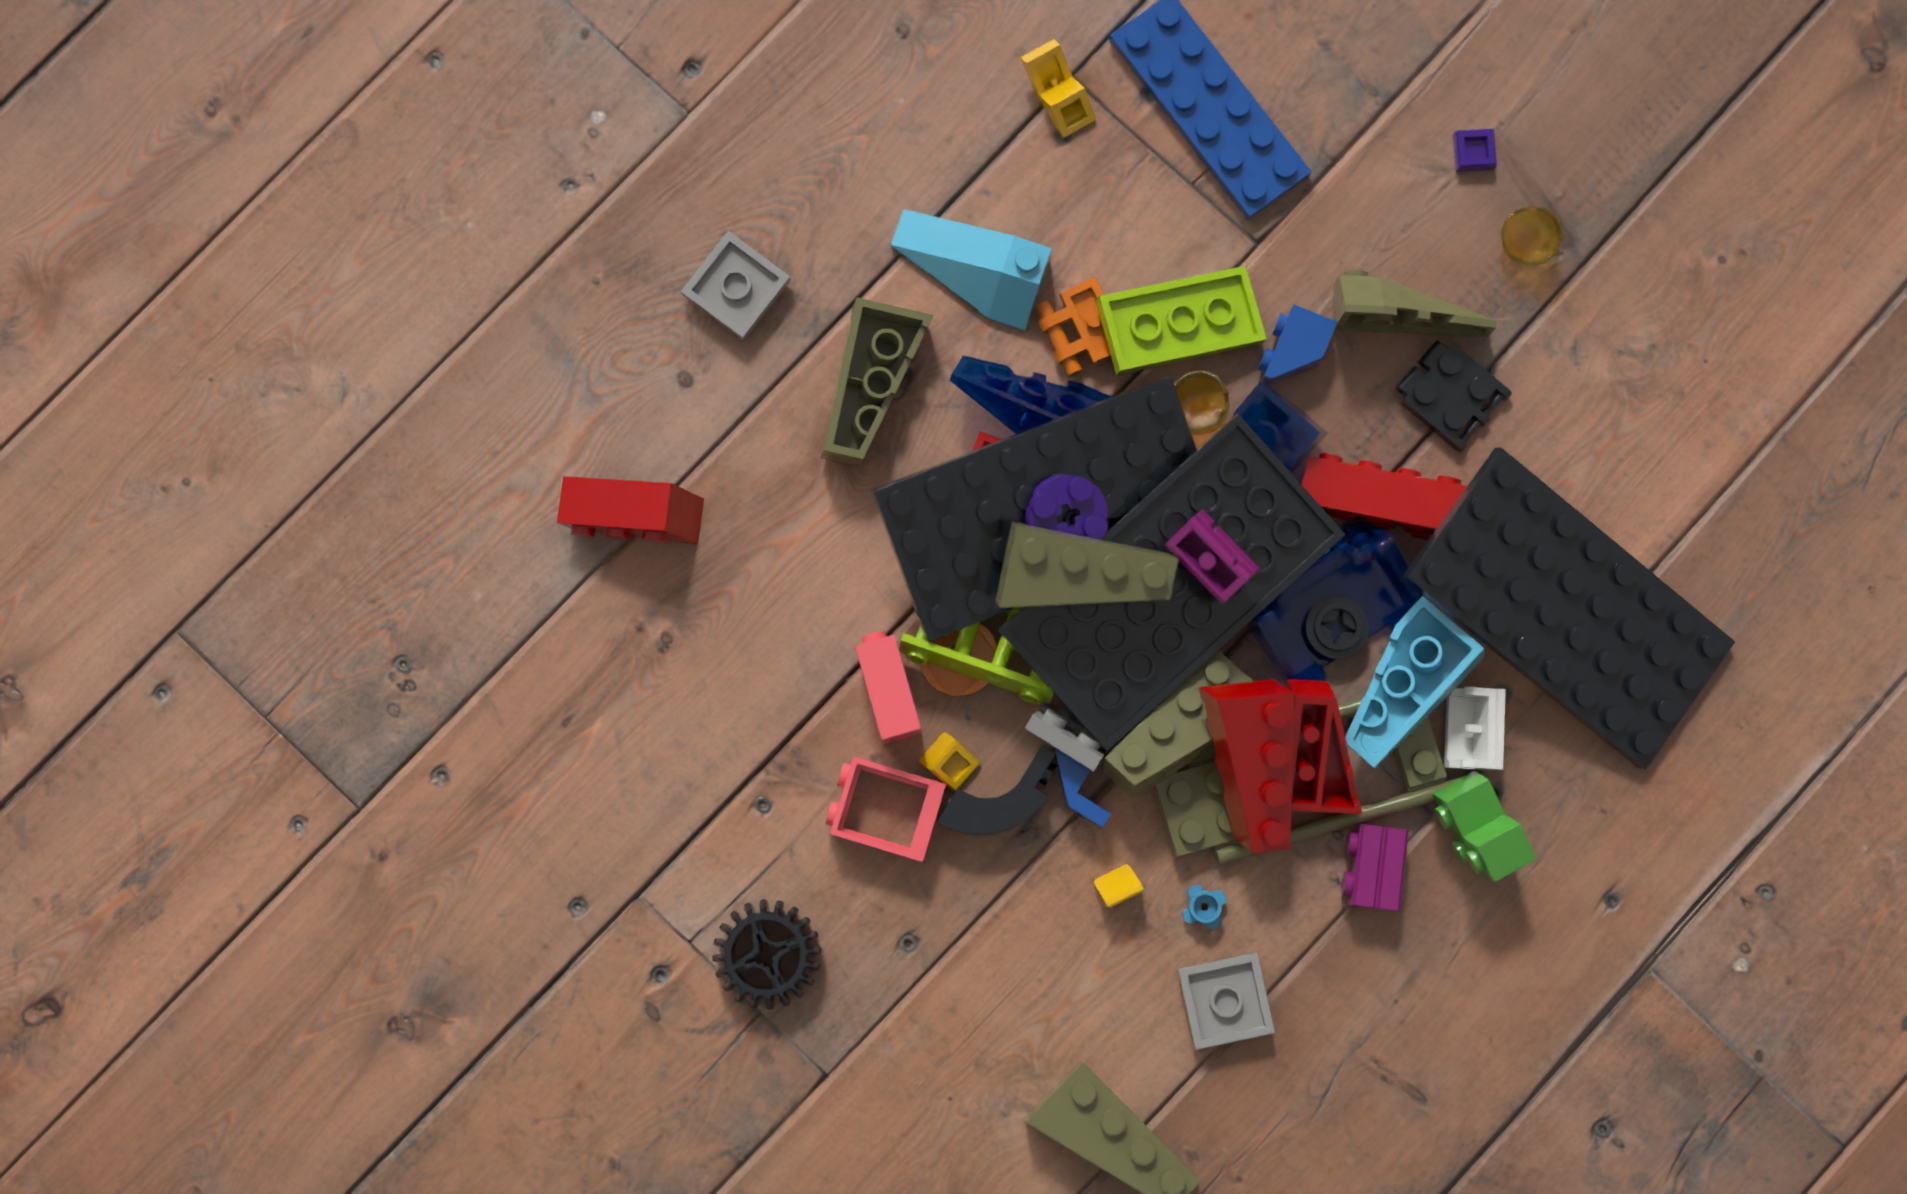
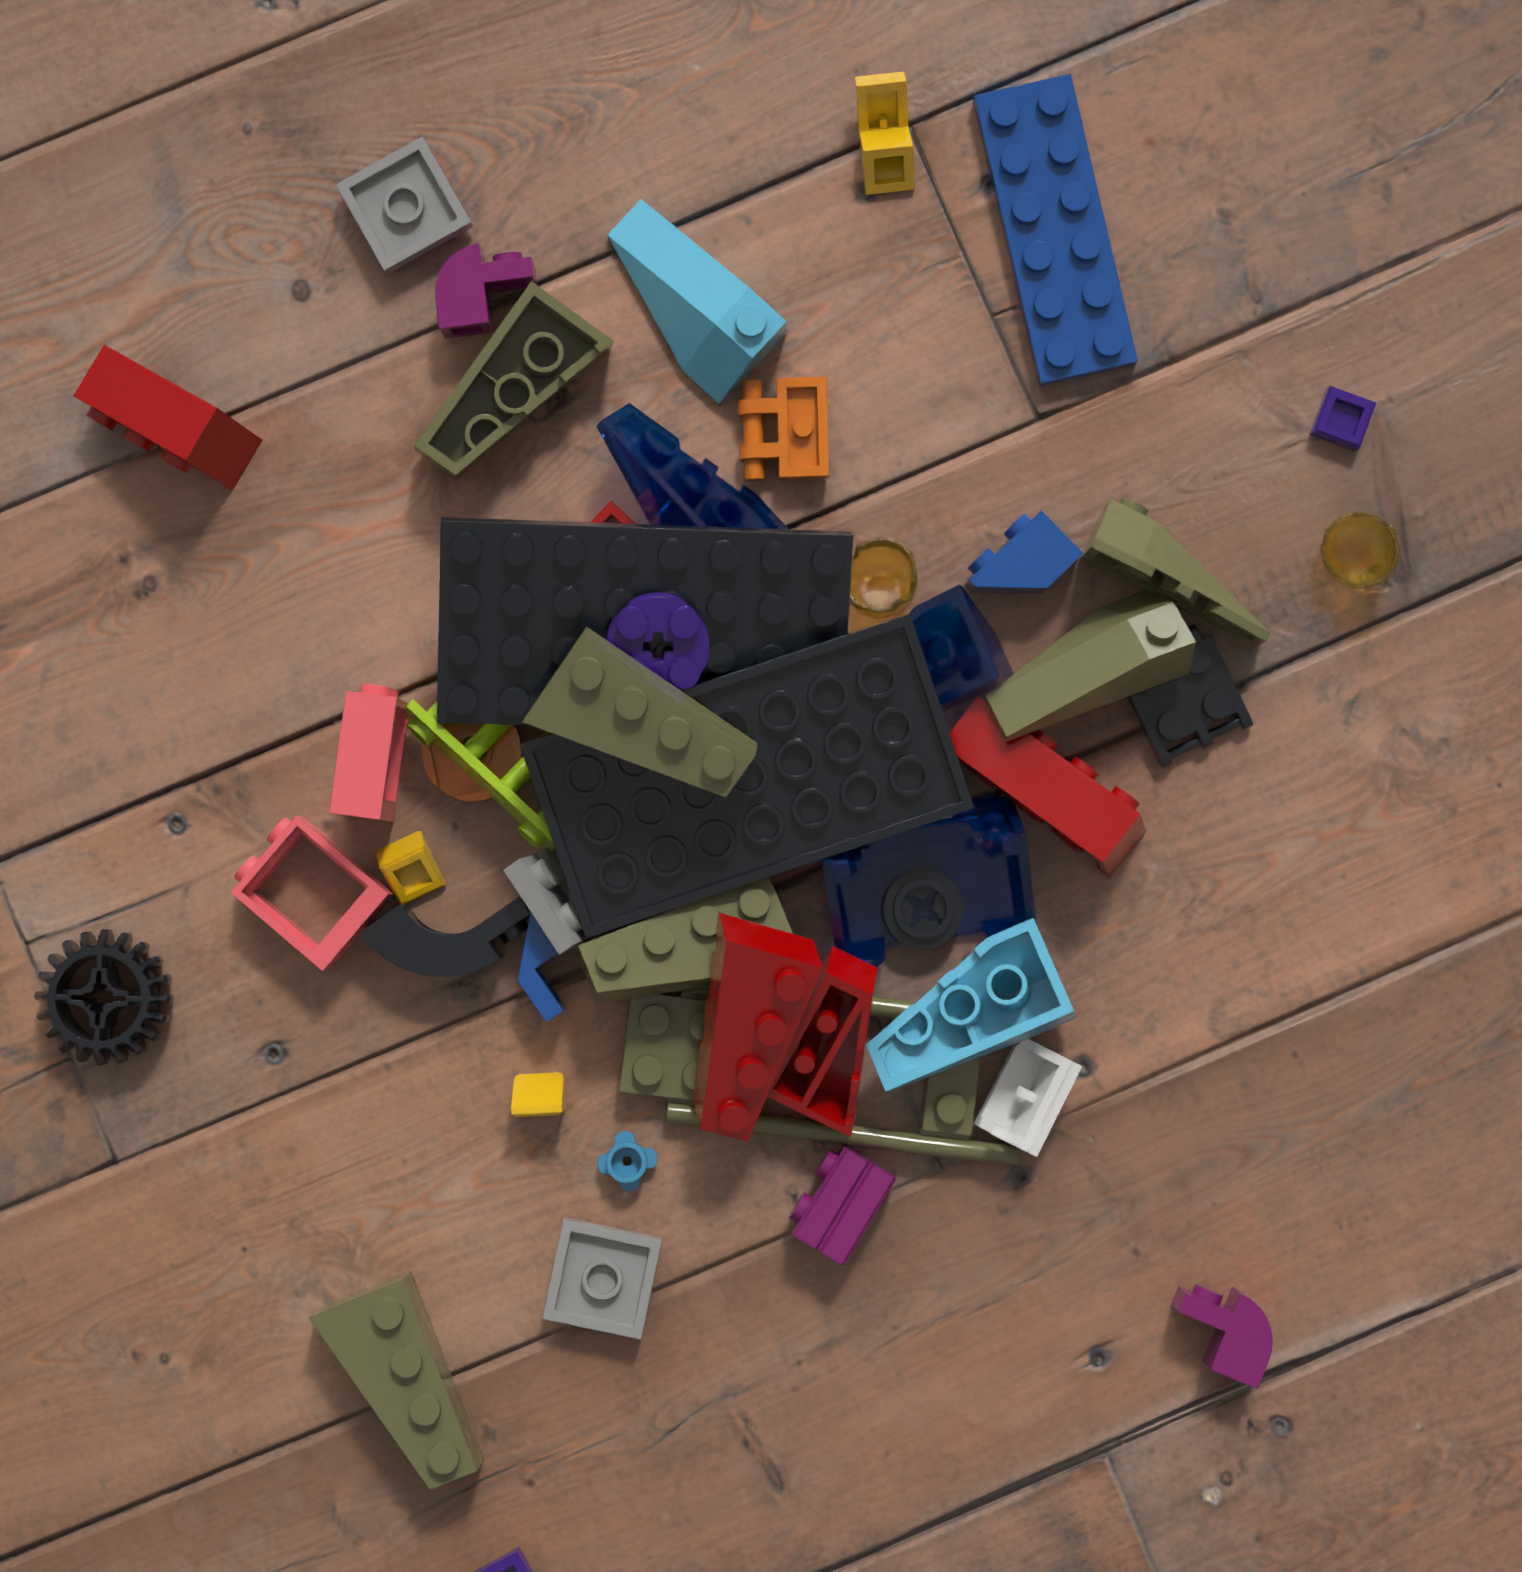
camera: 25 degrees right, 5 degrees up
lime plate [1096,266,1267,375] -> none
magenta brick [1165,509,1259,604] -> none
black plate [1402,447,1735,770] -> none
bright green brick [1433,771,1537,882] -> none
none -> magenta brick [435,243,537,339]
none -> olive wedge [985,590,1196,742]
none -> magenta brick [1171,1284,1273,1389]

